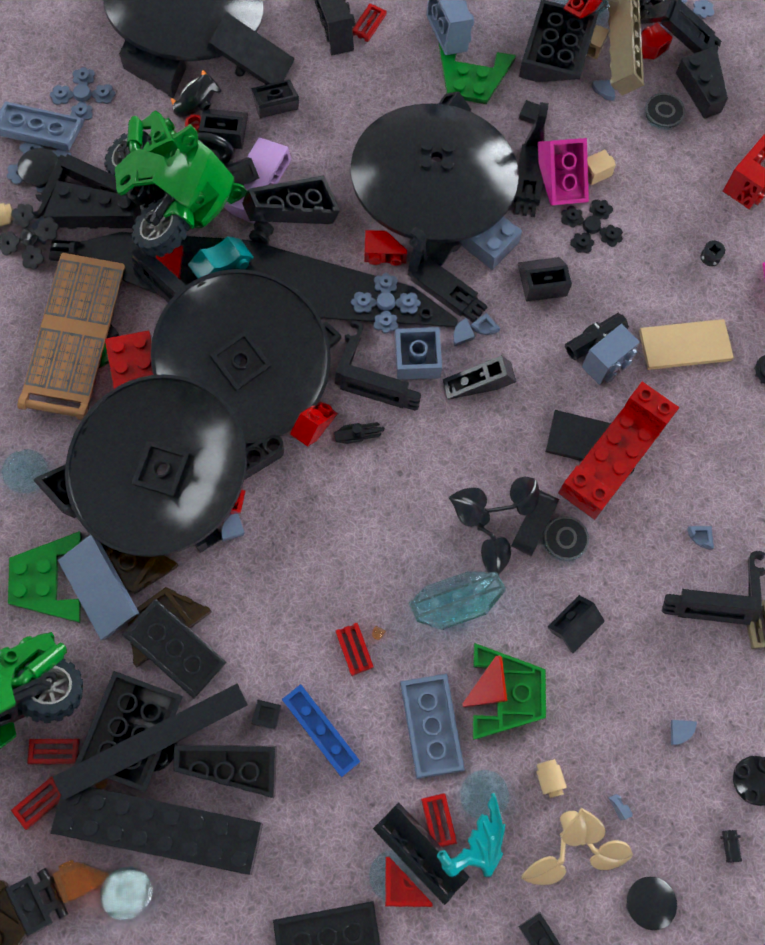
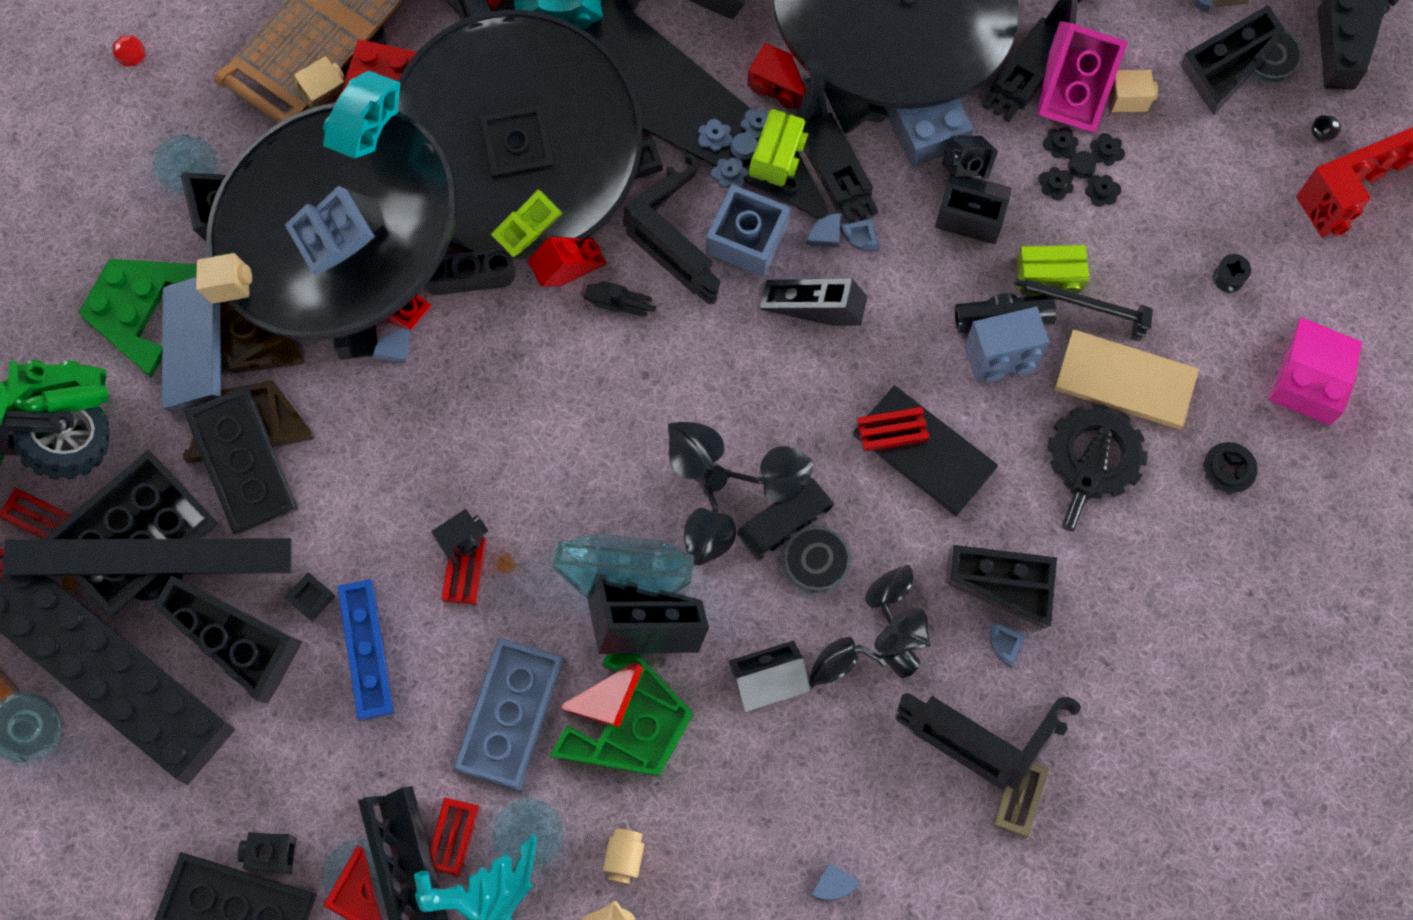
camera: 30 degrees right, 0 degrees up
red plate [558,381,680,520] -> none
none -> tan brick [196,253,252,304]
none -> black brick [238,832,297,874]
none -> sand blue slope [285,186,375,275]
none -> tan brick [294,56,345,109]
none -> teal brick [323,71,401,158]
none -> black brick [431,509,489,567]
none -> lime slope [491,189,563,258]
none -> black wedge [587,573,709,654]
none -> lime brick [748,109,808,187]
none -> black plant [809,564,931,689]
none -> red tile [856,407,930,452]
none -> black brick [942,136,998,179]
none -> black wedge [945,545,1058,629]
none -> black piece [1015,279,1153,341]
none -> lime brick [1016,245,1089,296]
none -> black bar [1048,405,1148,532]
none -> black wedge [1181,5,1285,115]
none -> black hinge [1312,115,1341,140]

